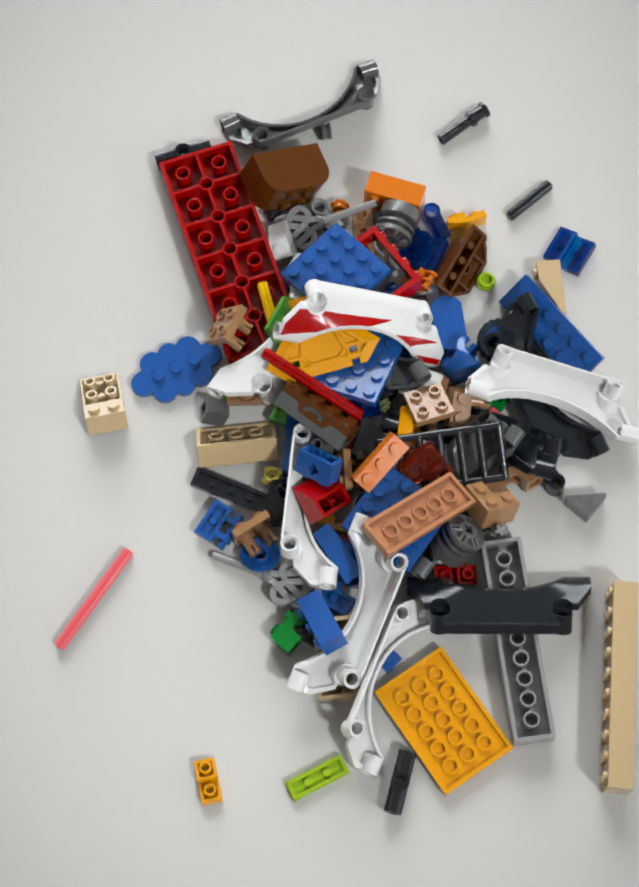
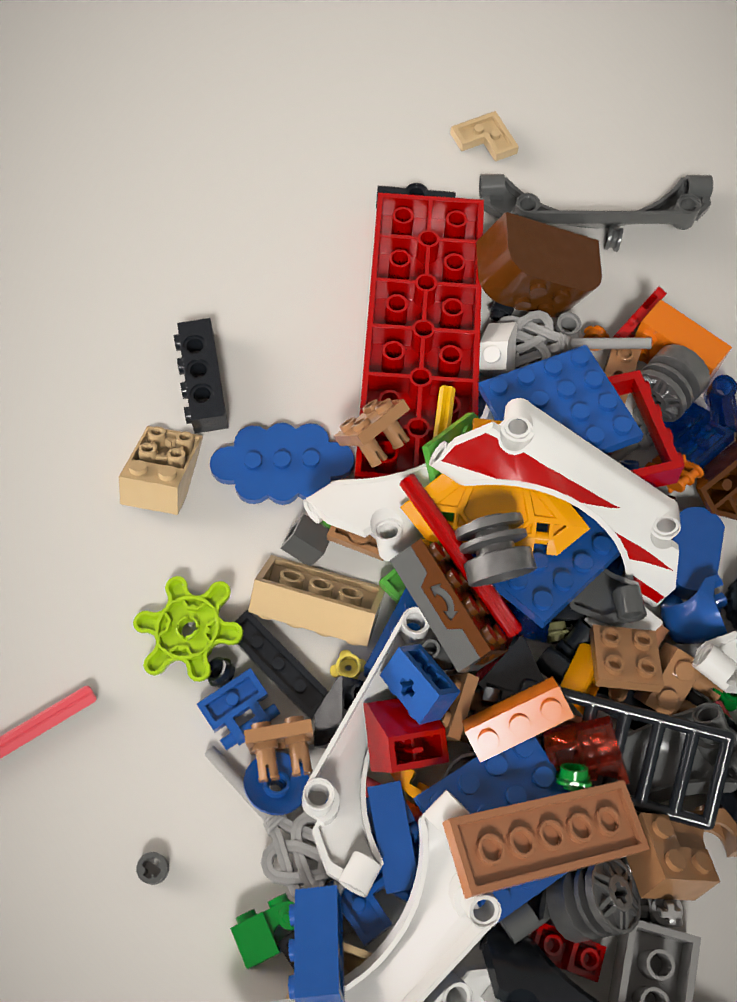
camera: 20 degrees right, 5 degrees down
none -> lime plate [133,576,243,682]
none -> dark grey bush [136,852,169,885]
none -> black brick [174,318,228,434]
none -> black plate [208,657,235,688]
none -> tan plate [450,111,519,162]
none -> flat silver wheel [455,512,537,587]
none -> green plate [556,763,592,791]
none -> red wing [612,286,667,338]

